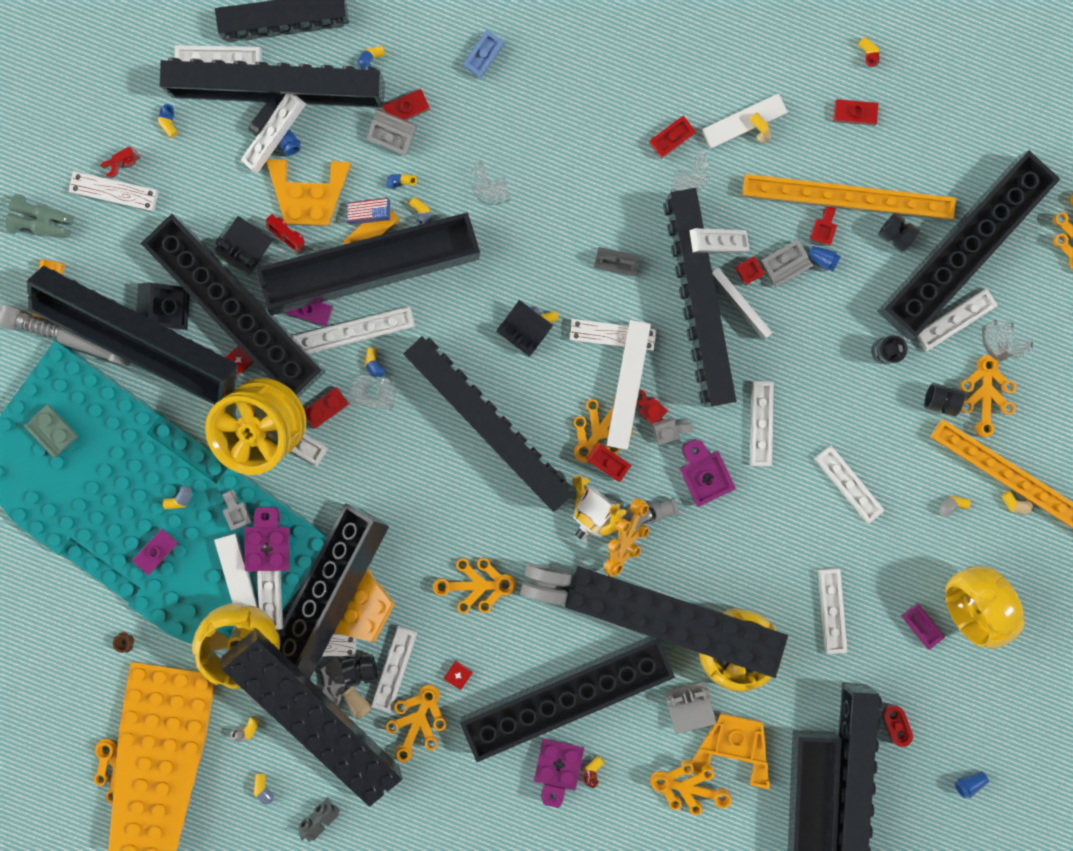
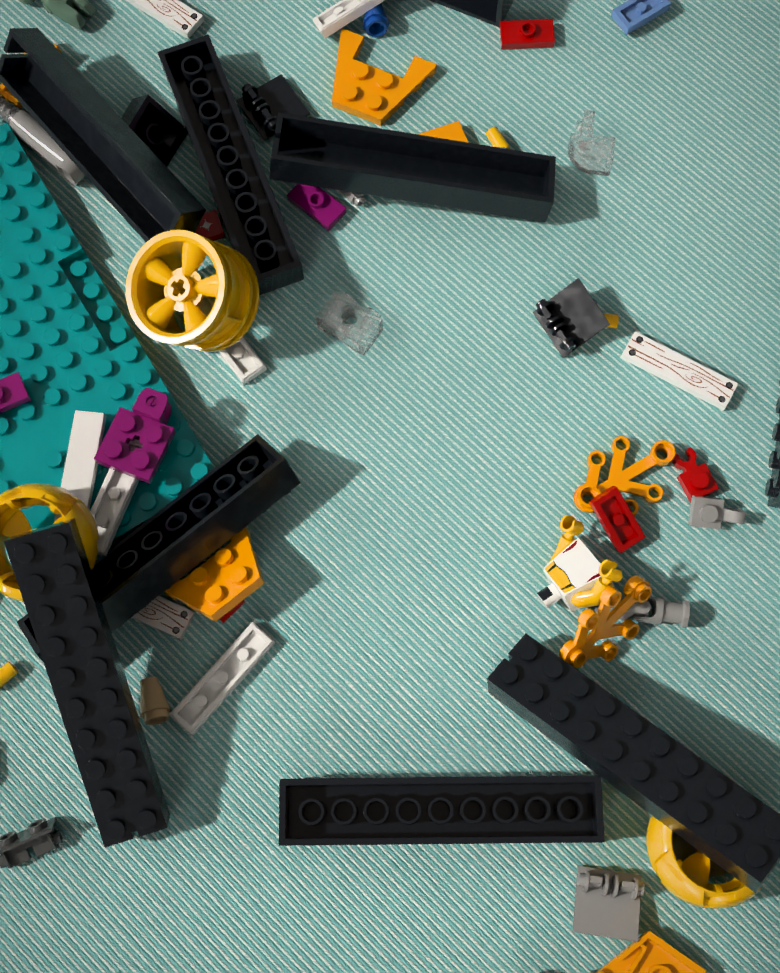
camera: 20 degrees right, 15 degrees down
sand blue arm [163,486,193,509] -> none
light grey plate [223,489,253,531] -> none
red plate [266,214,305,255] -> none
white tile [293,306,416,354] -> none
red plate [304,387,350,429] -> none
light grey tile [320,656,346,706] -> none
black wheel [342,654,378,688] -> none
tile [347,197,390,225] -> none
arm [364,347,385,378] -> none
light grey plate [366,109,417,155] -> none
arm [386,174,417,190] -> none
light orange plant [386,684,447,763] -> none
black brick [403,336,572,512] -> none
light orange plant [433,557,516,614] -> none
red tile [443,660,473,690] -> none
light grey wheel [520,563,572,604] -> none
magenta plate [534,738,584,808] -> none
arm [584,755,605,788] -> none
dark grey hinge [594,247,640,277] -> none
white tile [606,320,651,450] -> none
magenta plate [679,439,736,507] -> none

